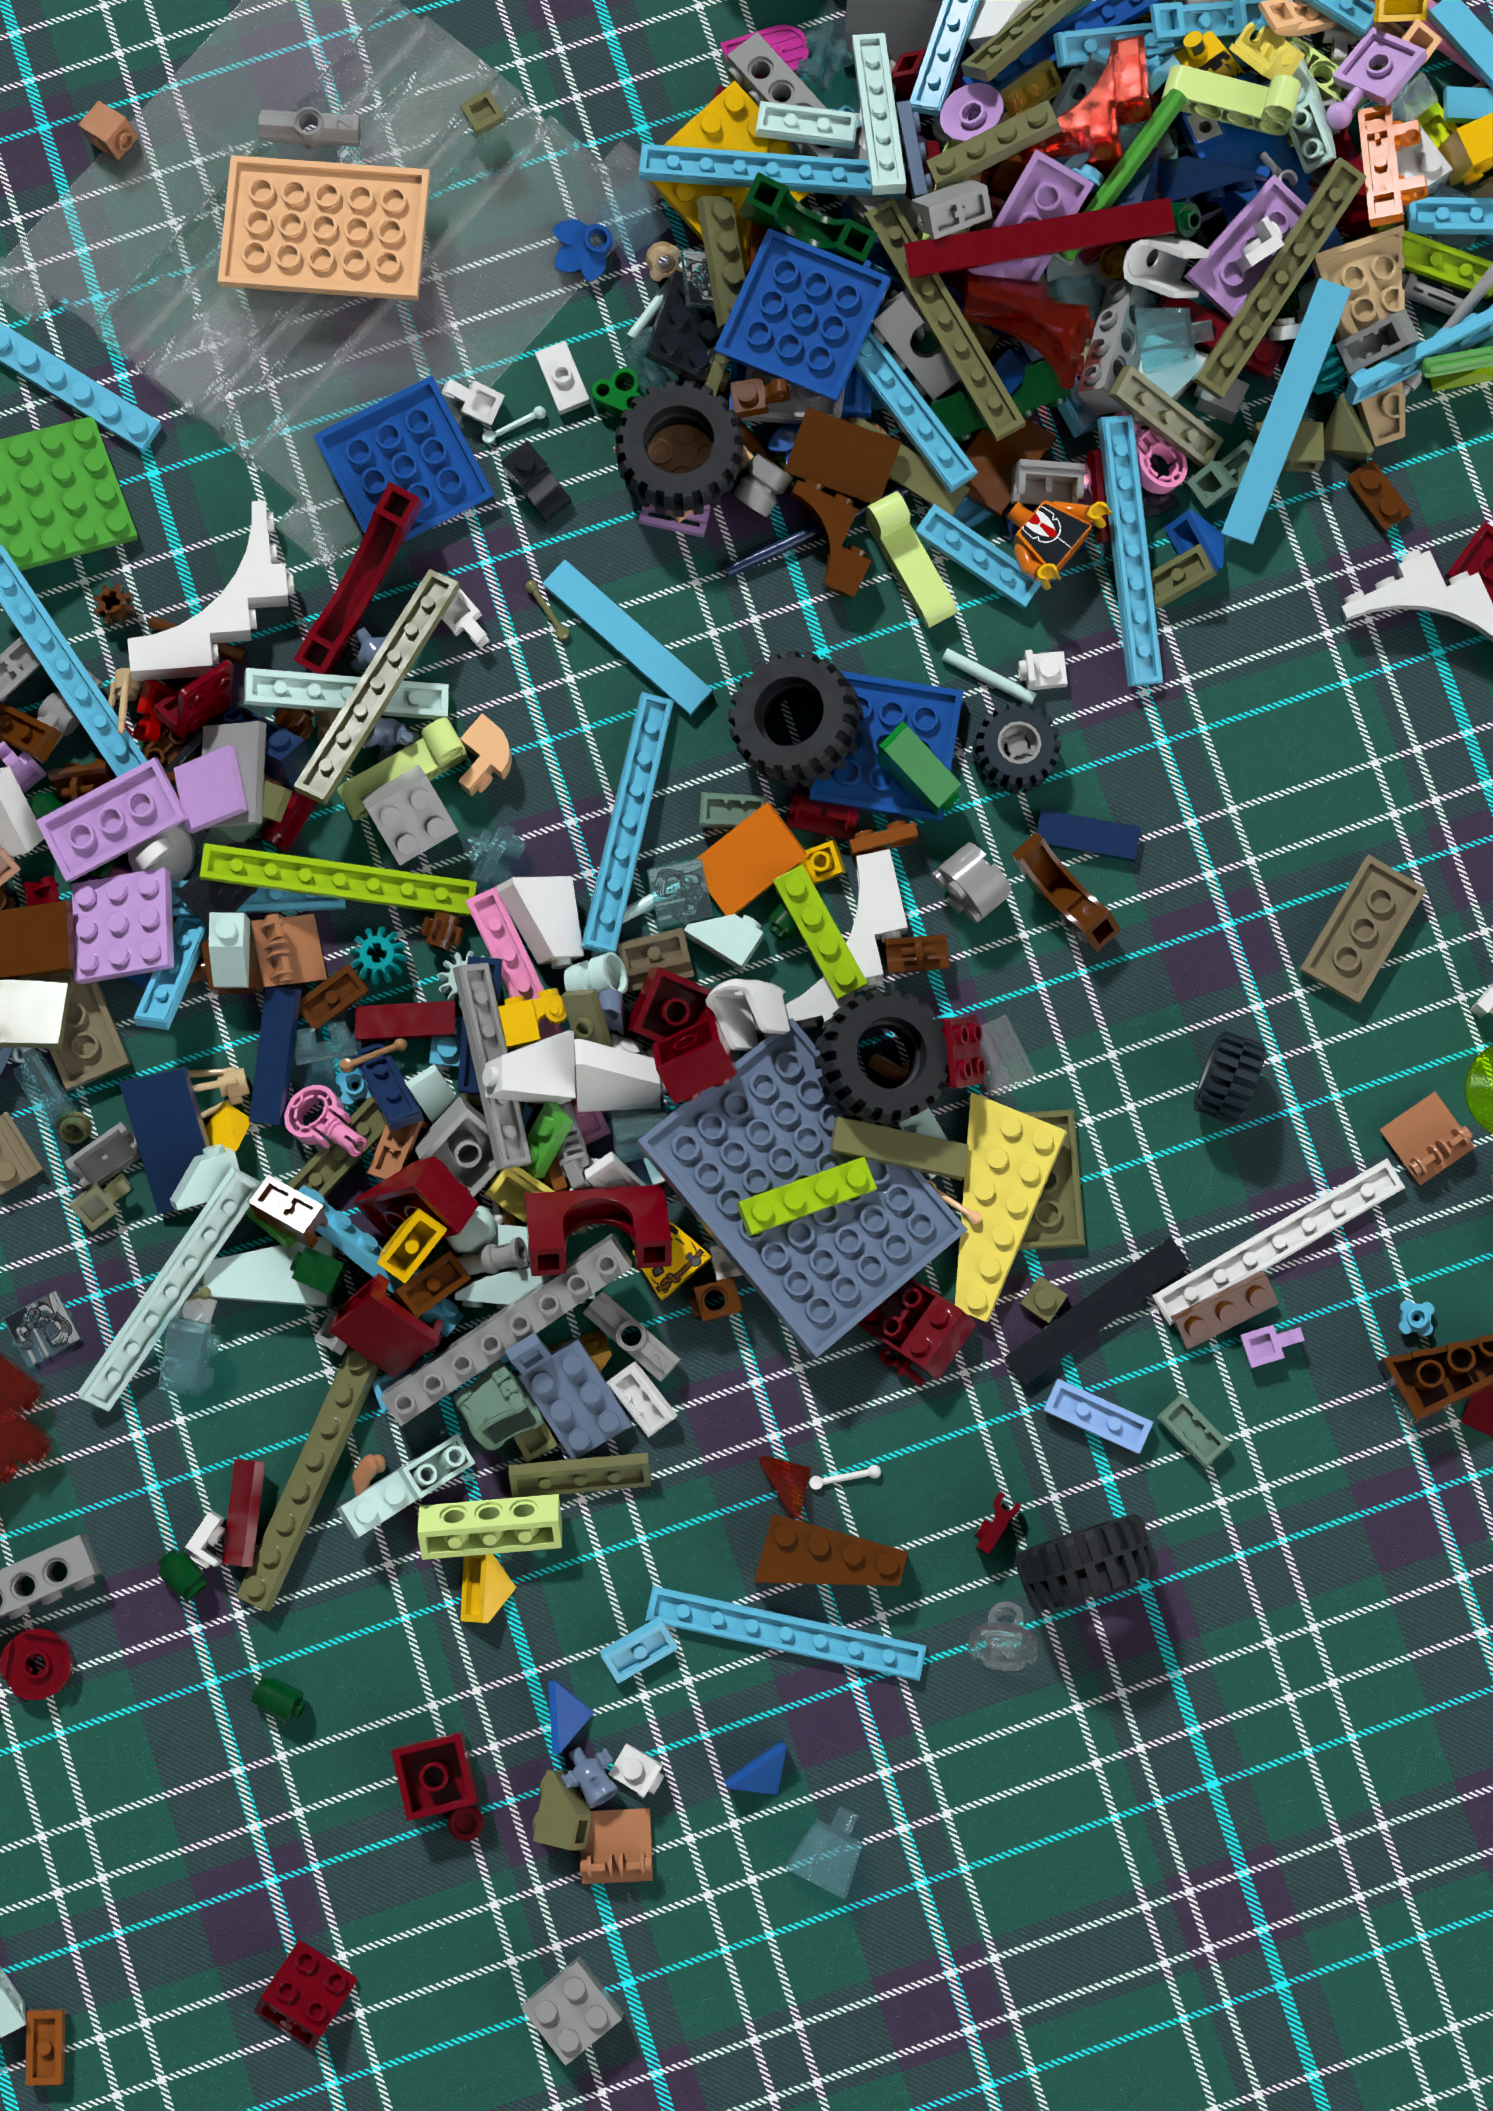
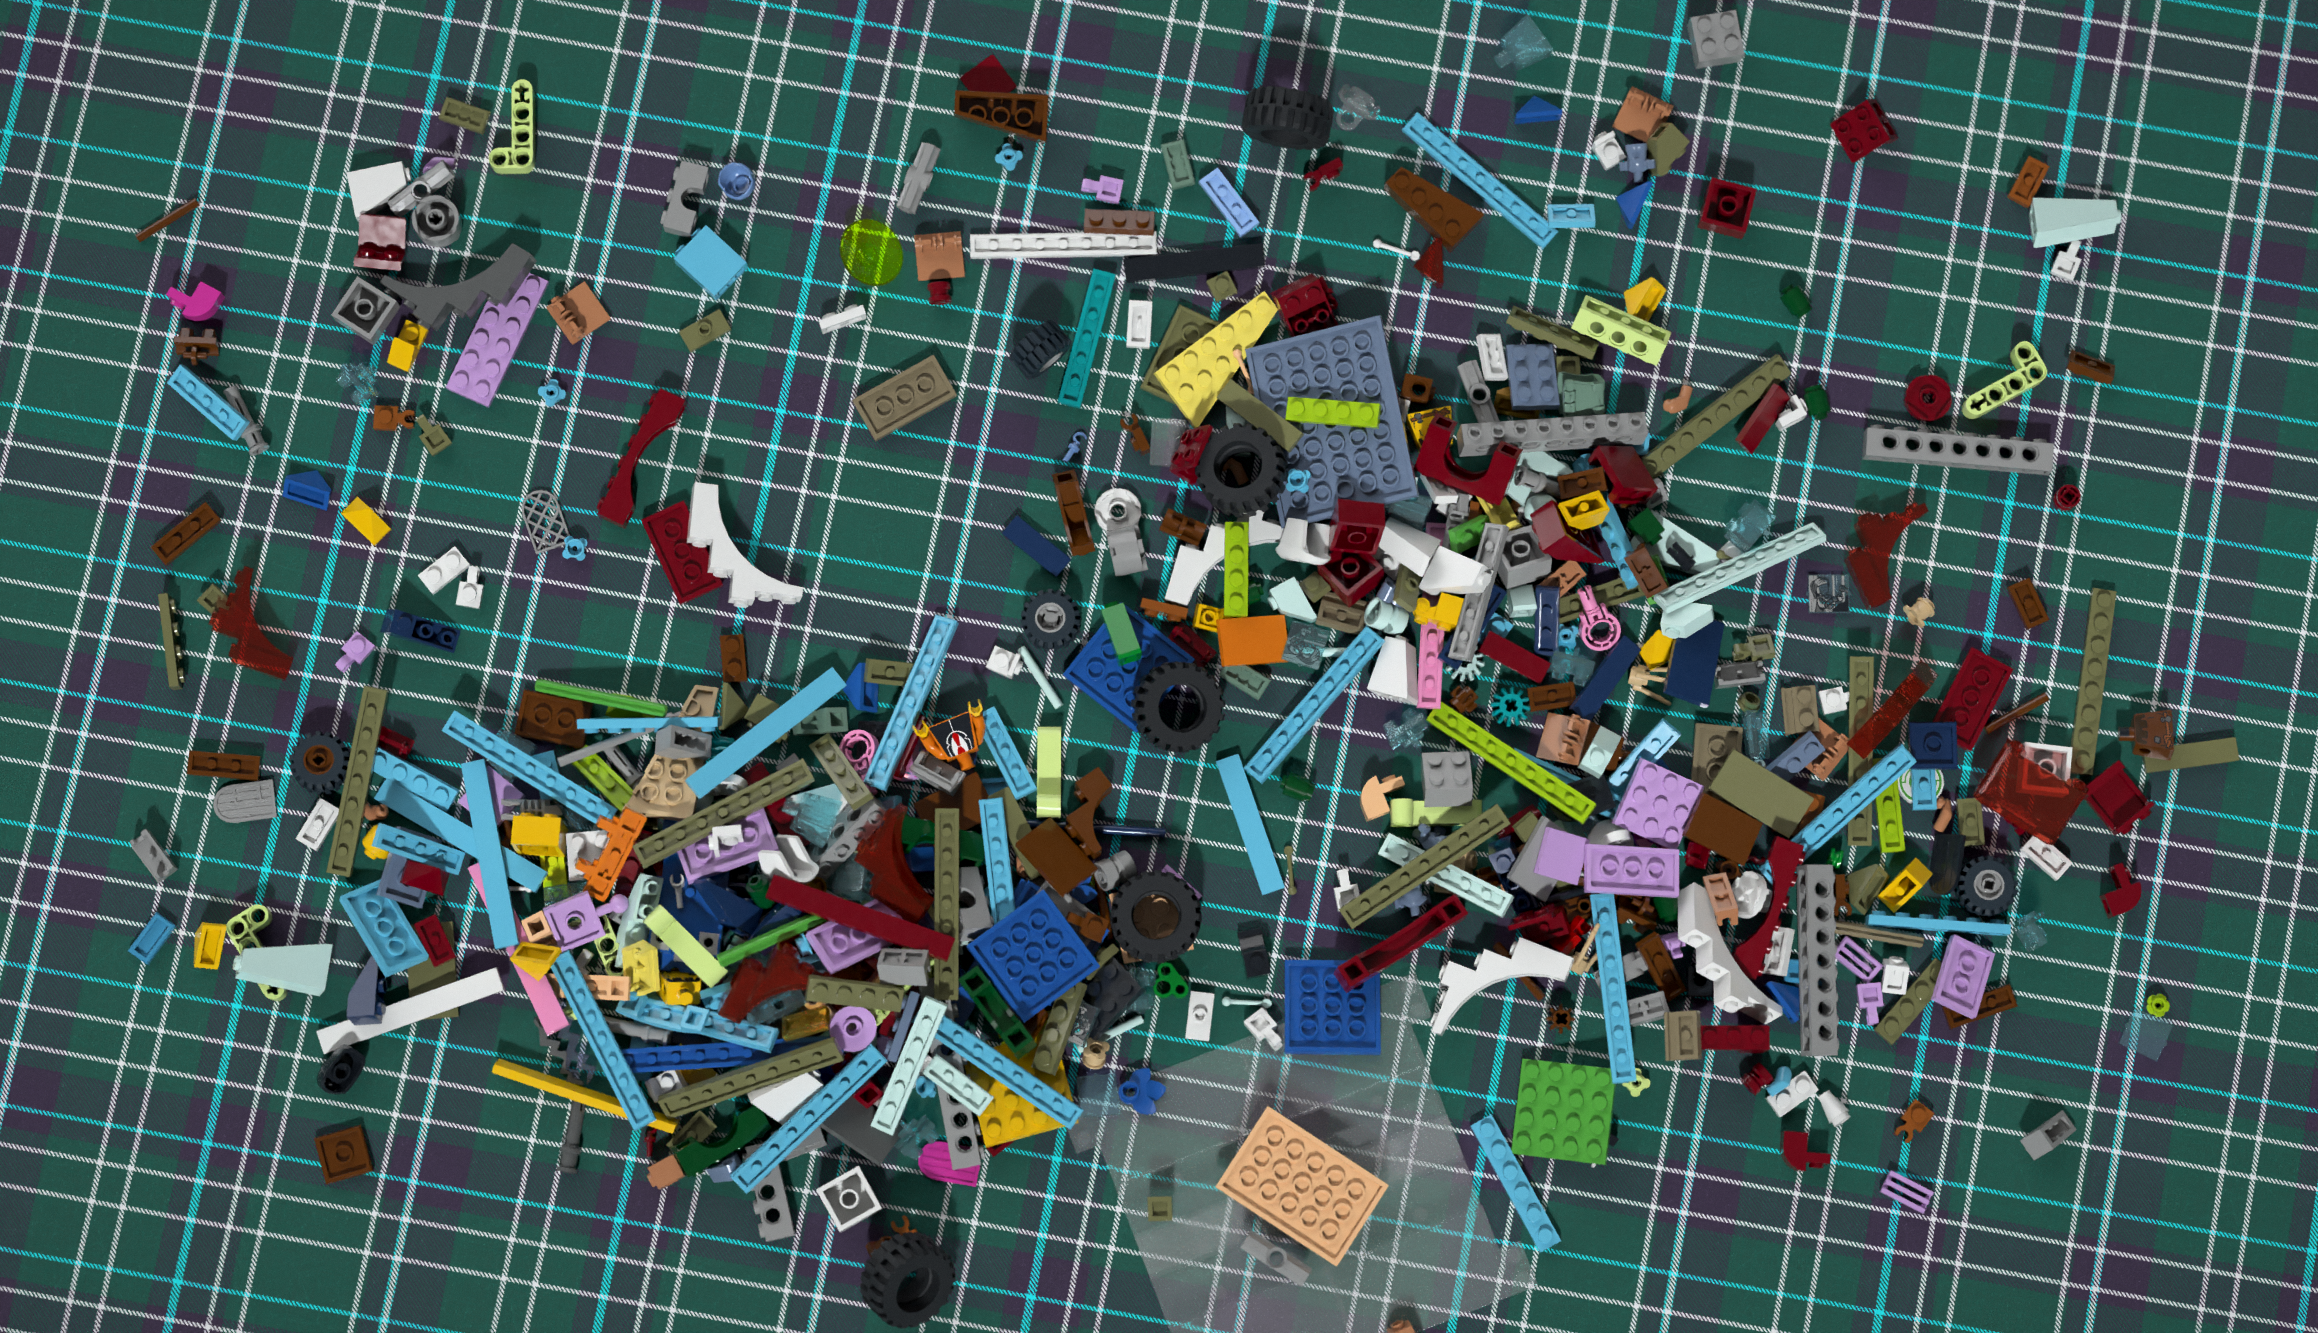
camera: 160 degrees left, 0 degrees up
light aqua slope [337,1433,475,1539] -> none
medium nougat hinge [339,1038,407,1073] -> none
dark red tile [448,1805,484,1842] -> none
sand blue tile [505,1332,552,1376] -> none
none -> dark red wheel [927,281,952,305]
none -> teal plate [1058,268,1116,409]
none -> medium blue hand [1062,432,1087,463]
none -> white tile [1095,488,1141,532]
none -> reddish brown plate [1120,414,1150,456]
none -> white plate [1126,300,1152,349]
none -> dark green brick [1279,772,1316,802]
none -> medium azure plate [1286,469,1311,493]
none -> olive plate [1299,571,1331,604]
none -> black pin [1666,542,1696,572]

